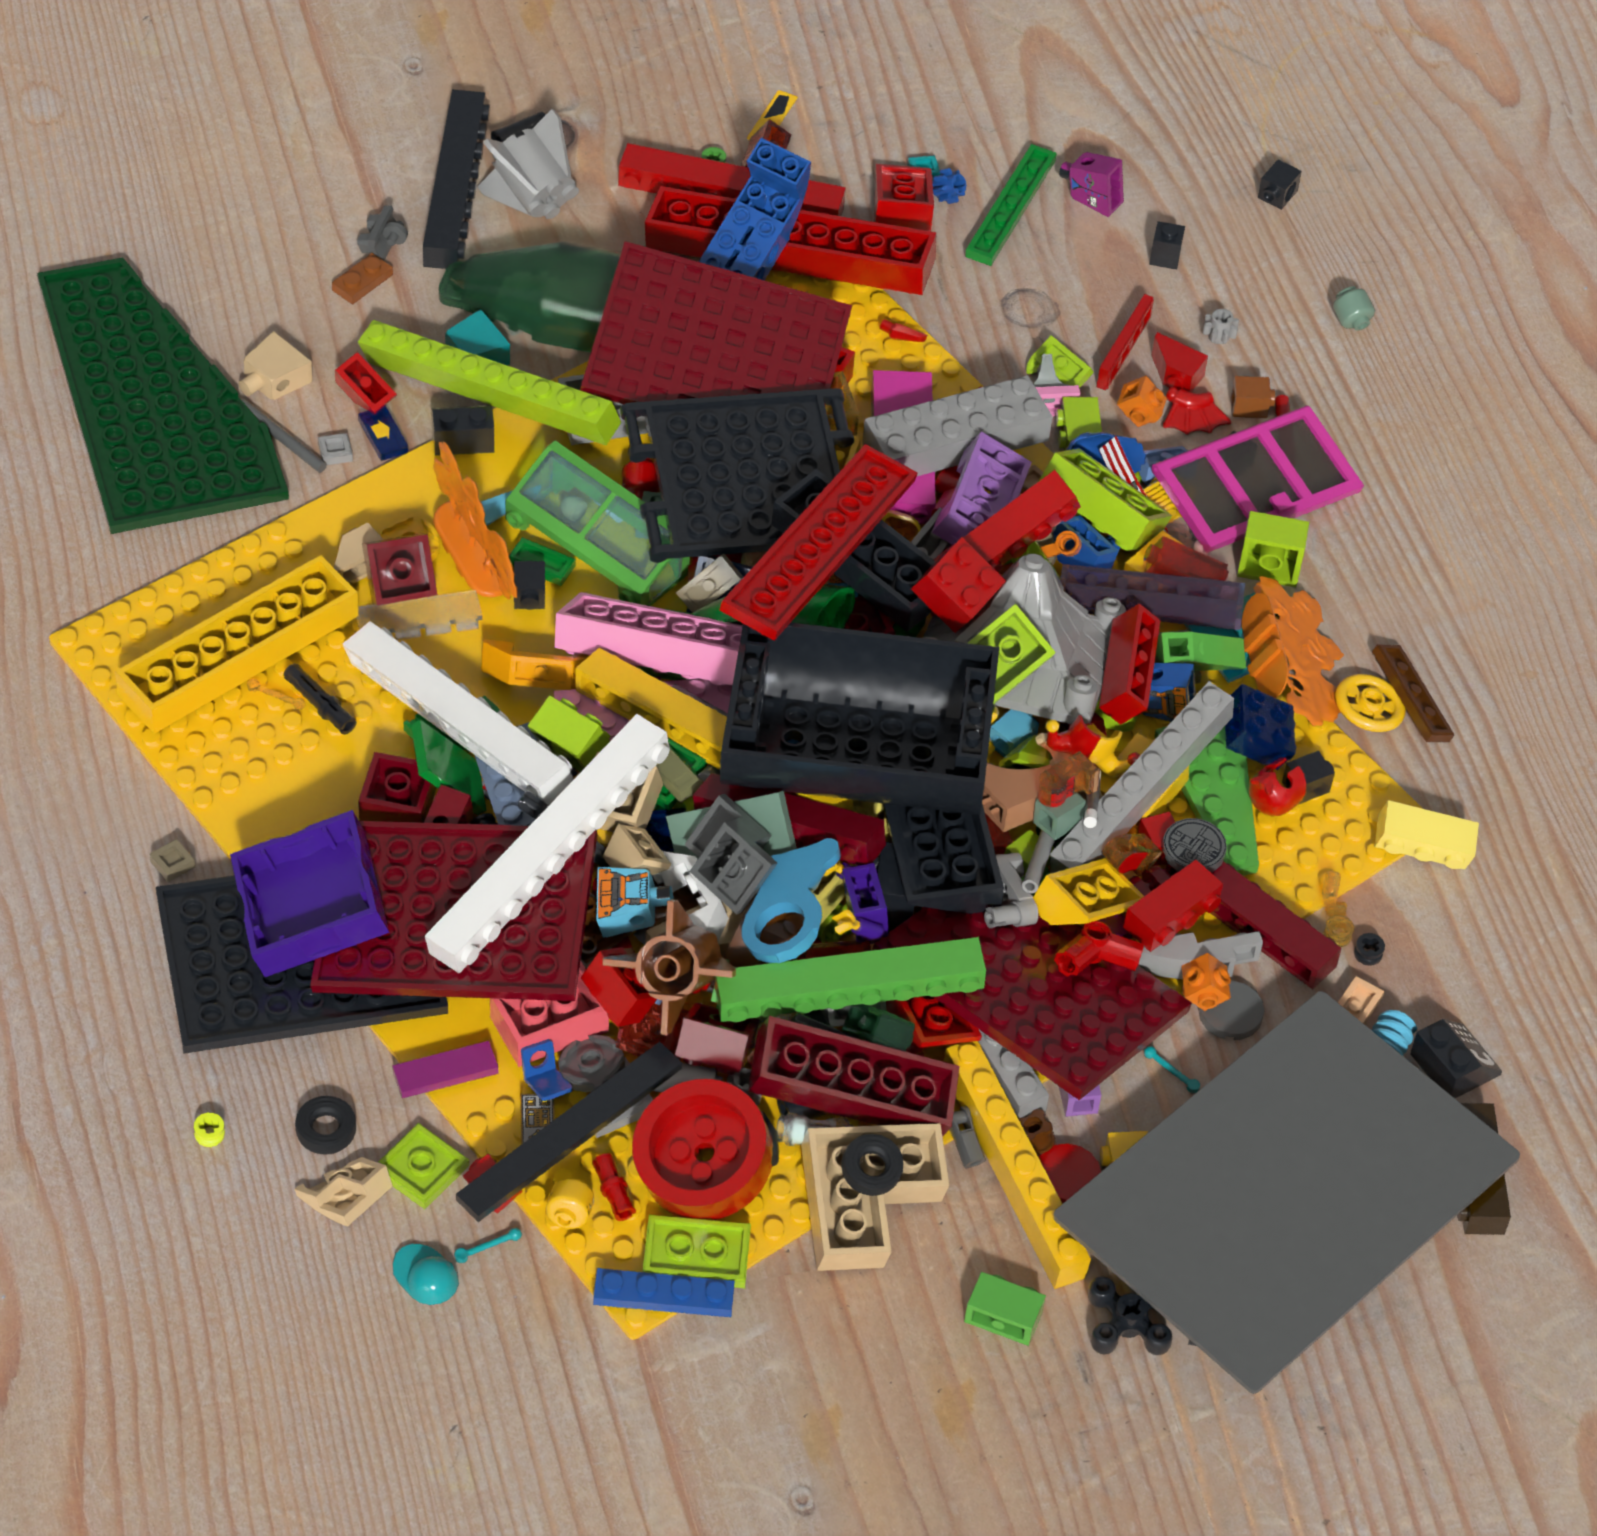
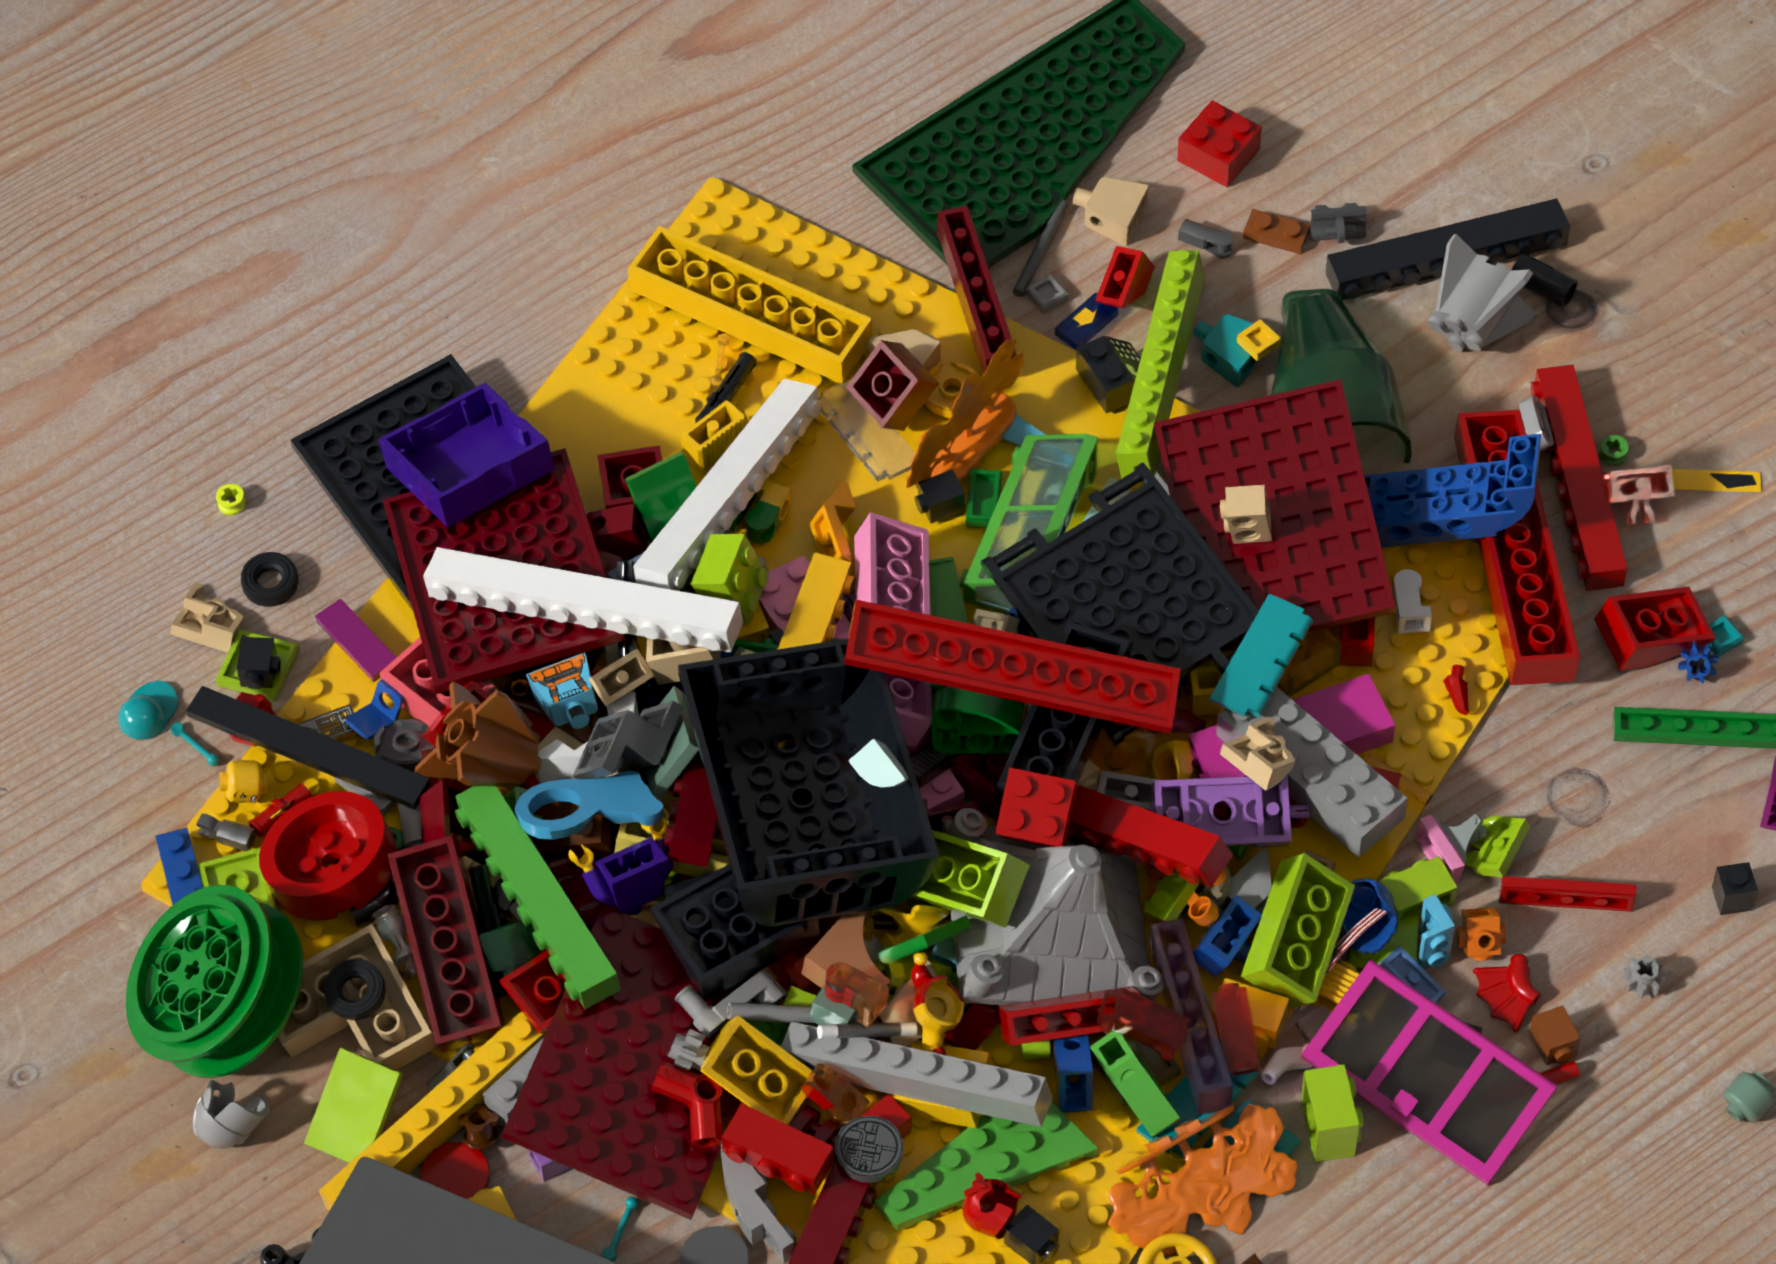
camera: 75 degrees right, 5 degrees up
dark tan plate [149,839,195,882] -> none
bright green brick [964,1271,1046,1346] -> none
red slope [1151,332,1208,392] -> none
orange brick [1182,953,1231,1011] -> none
clear blue brick [1225,684,1297,770] -> none
none -> green wheel [126,885,303,1079]
none -> light grey helmet [193,1080,270,1149]
none -> flat silver bar [196,813,256,851]
none -> black brick [237,637,281,689]
none -> lime tile [304,1048,404,1163]
none -> light grey gear [667,1029,709,1071]
none -> yellow brick [679,400,745,472]
none -> light aqua brick [849,739,908,788]
none -> green tile [878,915,971,964]
none -> dark red brick [937,206,1016,374]
none -> clear red brick [1096,988,1189,1061]
none -> red brick [1177,100,1262,187]
none -> dark grey bar [1178,219,1233,258]
none -> teal windscreen [1210,594,1313,717]
none -> tan brick [1220,485,1272,544]
none -> tan slope [1220,717,1295,791]
none -> yellow tile [1237,319,1281,361]
none -> medium azure bracket [1418,894,1455,970]
none -> light grey beam [1519,395,1554,452]

